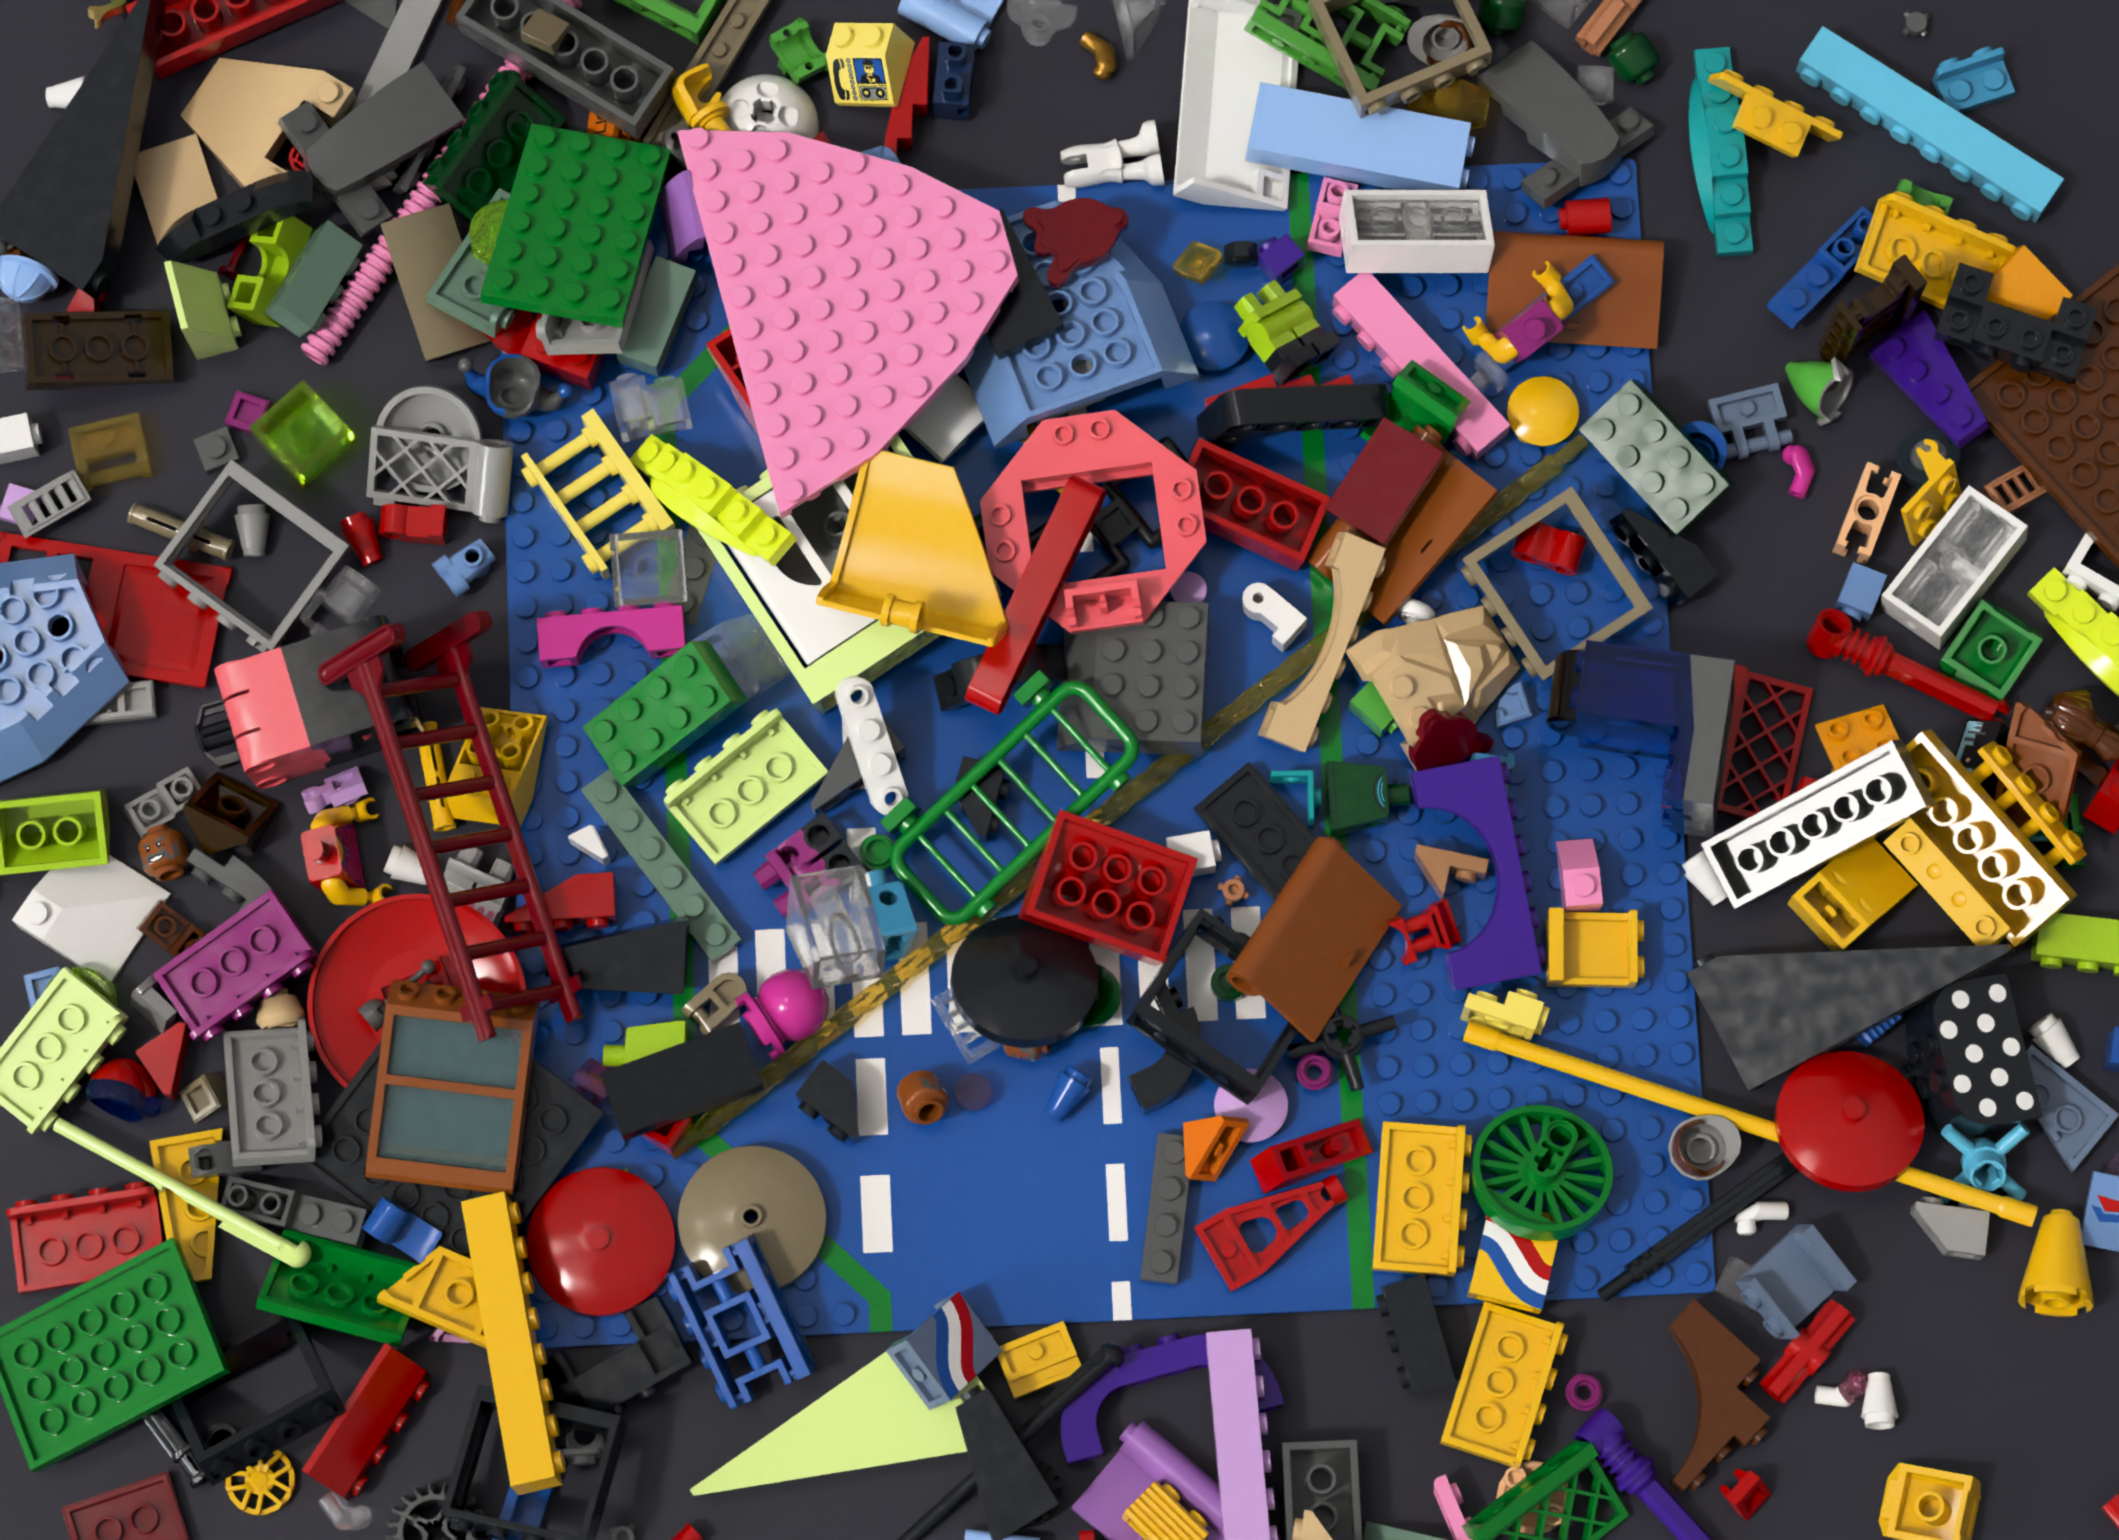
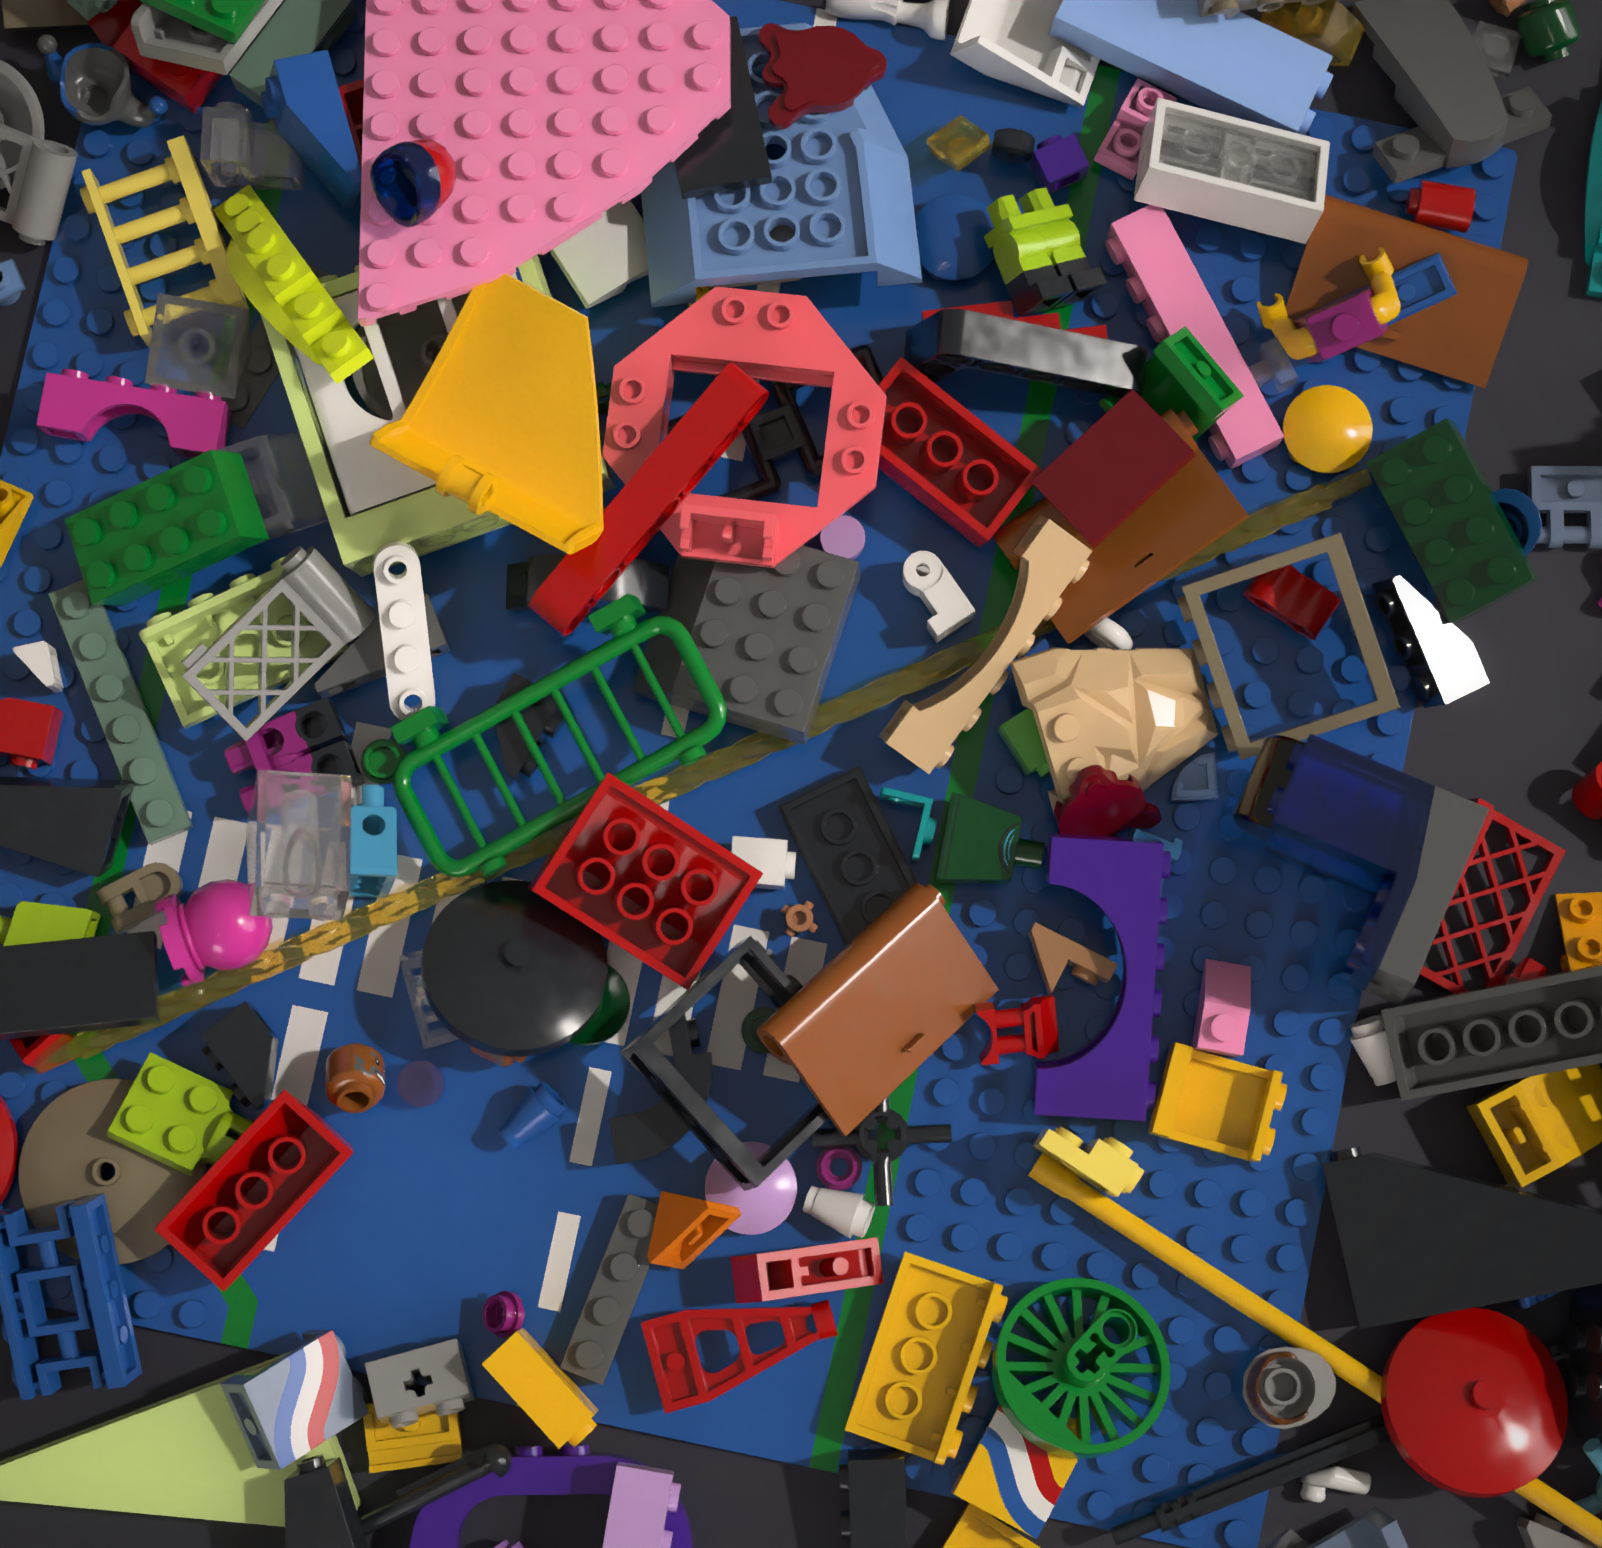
camera: 10 degrees right, 5 degrees up
none -> lime plate [106,1052,253,1176]
none -> red slope [154,1089,354,1292]
none -> light grey piece [180,546,376,741]
none -> blue slope [261,50,362,208]
none -> light grey brick [365,1339,474,1428]
none -> clear blue piece [370,139,456,228]
none -> magenta plate [482,1291,525,1338]
none -> yellow brick [482,1328,599,1449]
none -> white cone [803,1186,875,1239]

